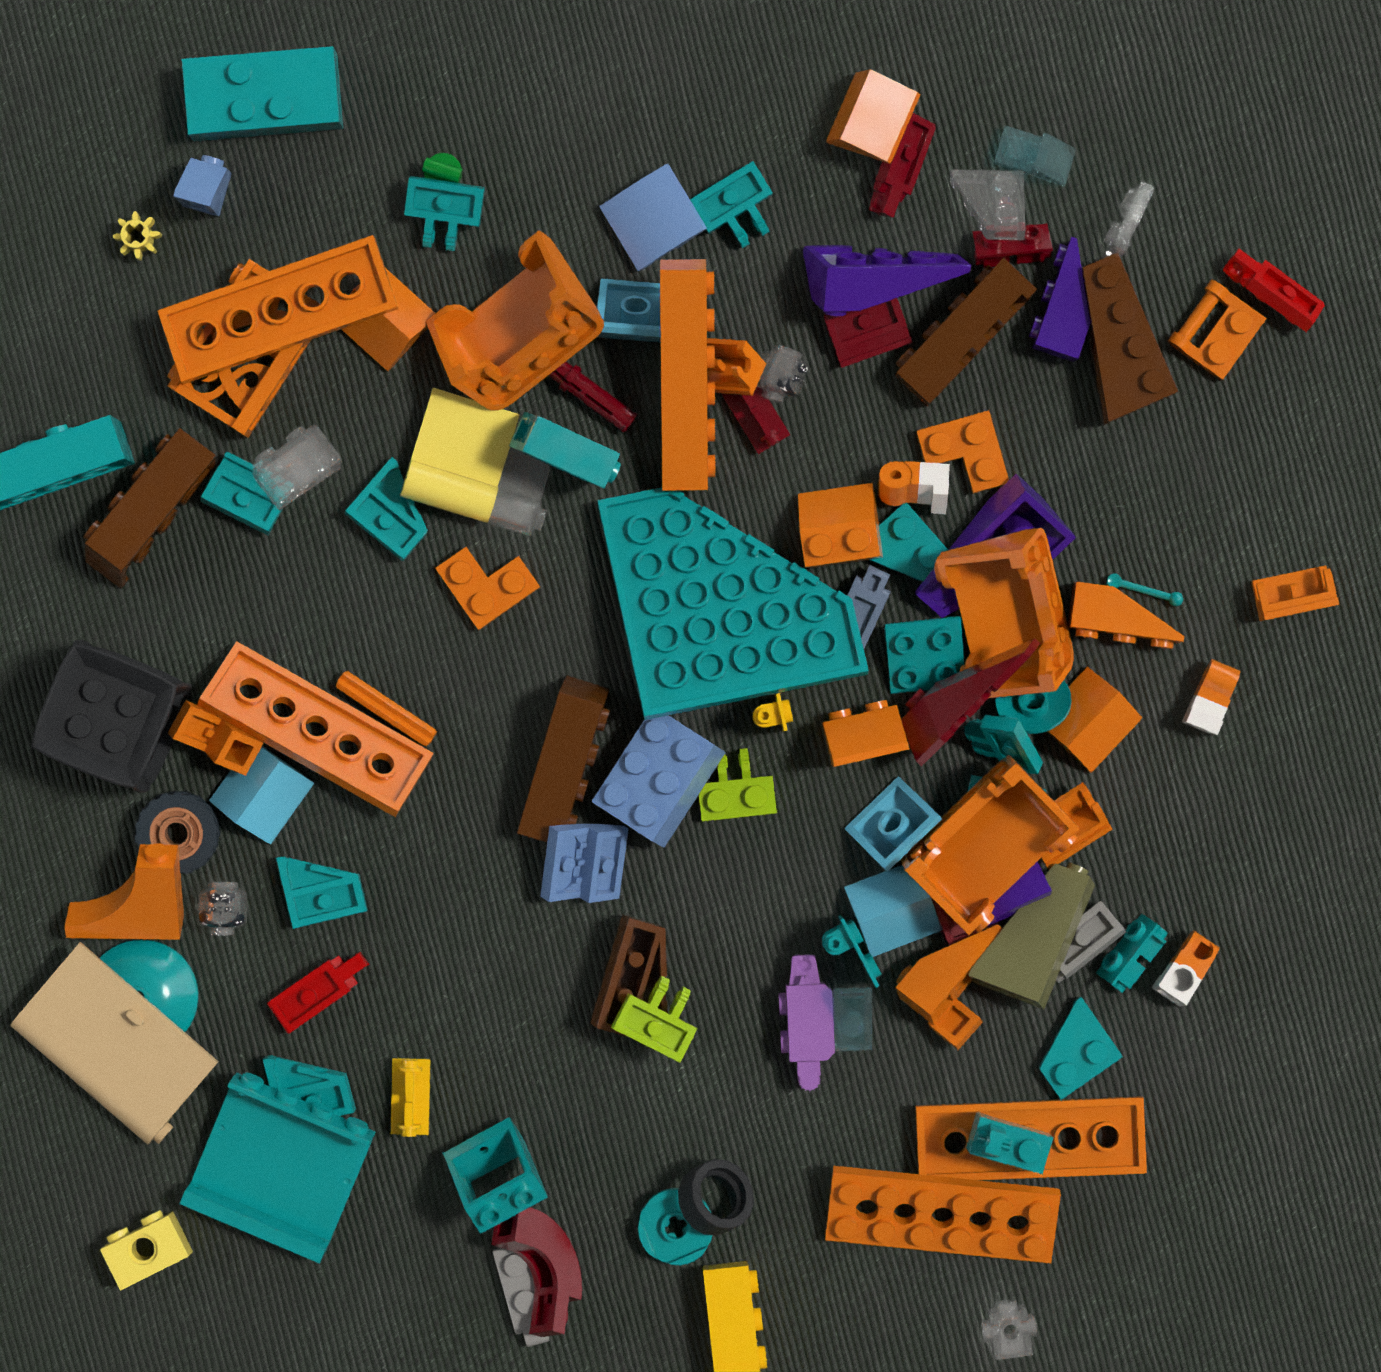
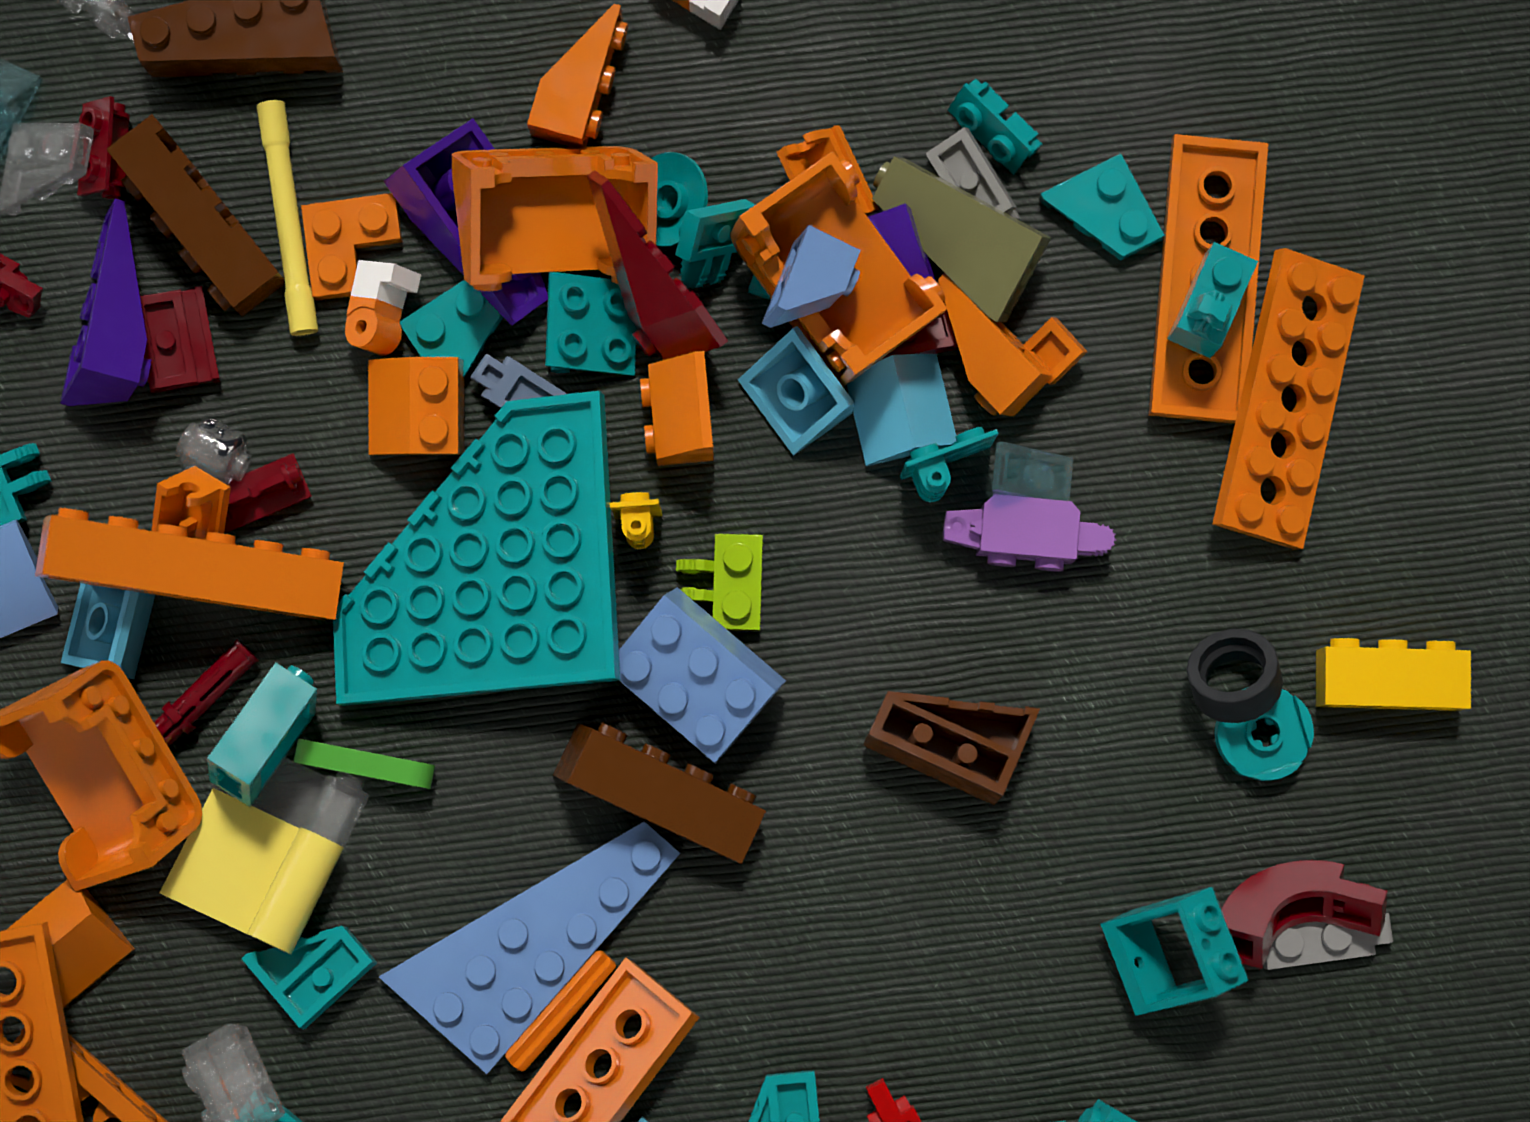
camera: 85 degrees left, 5 degrees down
yellow hinge [391,1058,430,1137] -> none
orange plate [435,547,541,630] -> none
medium blue slope [540,824,629,903] -> none
lime hinge [611,976,698,1063] -> none
clear brick [981,1300,1037,1360] -> none
dark purple slope [1029,237,1090,363] -> none
orange slope [1046,666,1142,773] -> none
teal hinge [1106,573,1183,607] -> none
leg [1152,930,1219,1007] -> none
none -> light yellow piece [256,100,319,336]
none -> bright green beam [293,739,435,789]
none -> medium blue wing [379,821,681,1074]
none -> medium blue slope [762,225,861,328]

